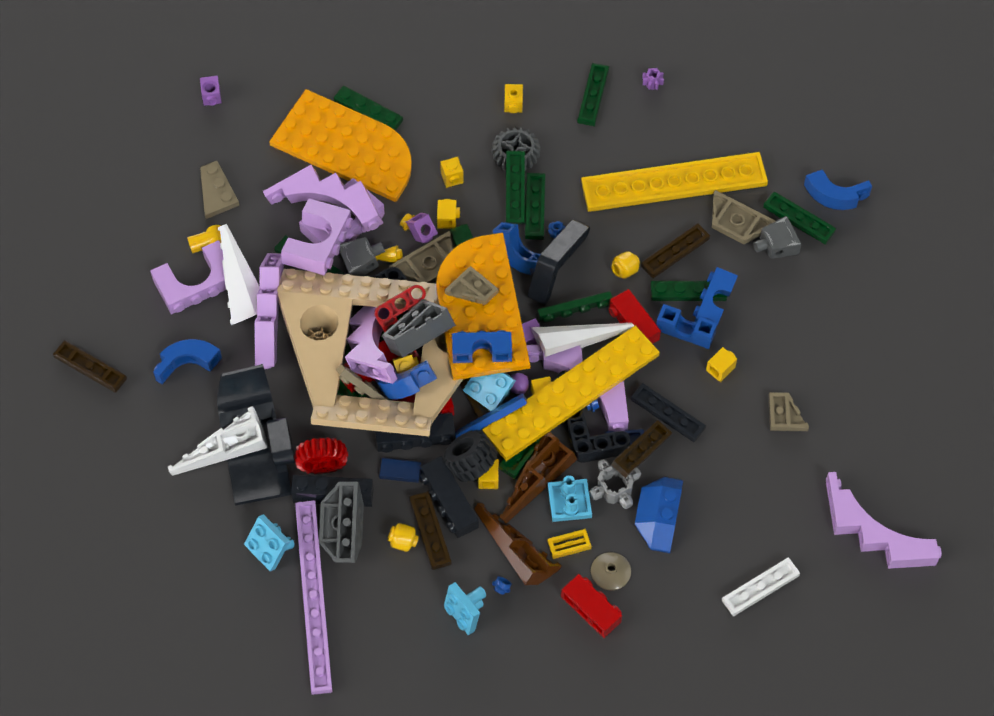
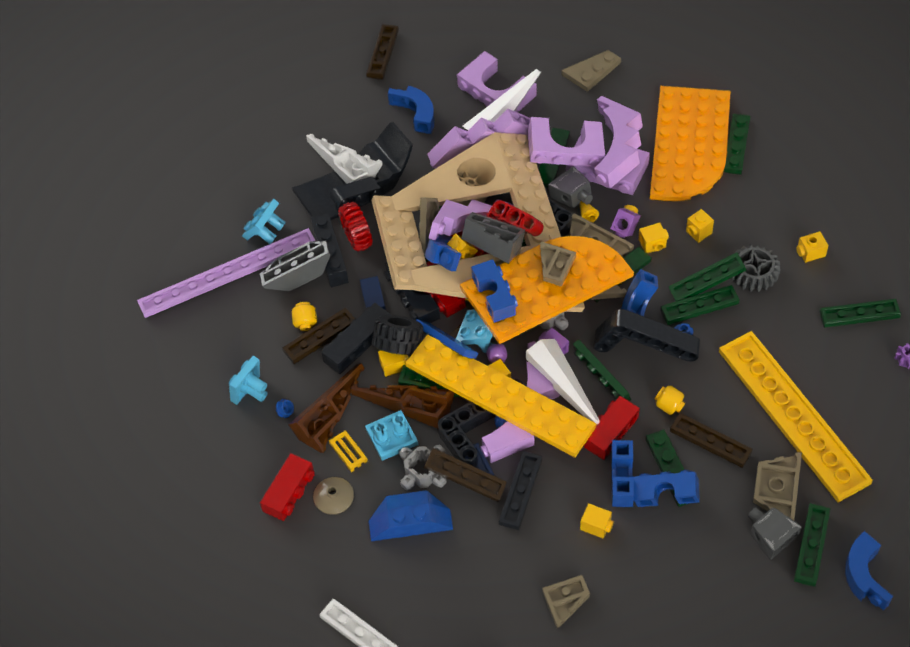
camera: 75 degrees right, 5 degrees down
yellow piece [187,225,221,253] -> none
medium lavender brick [200,76,222,106] -> none

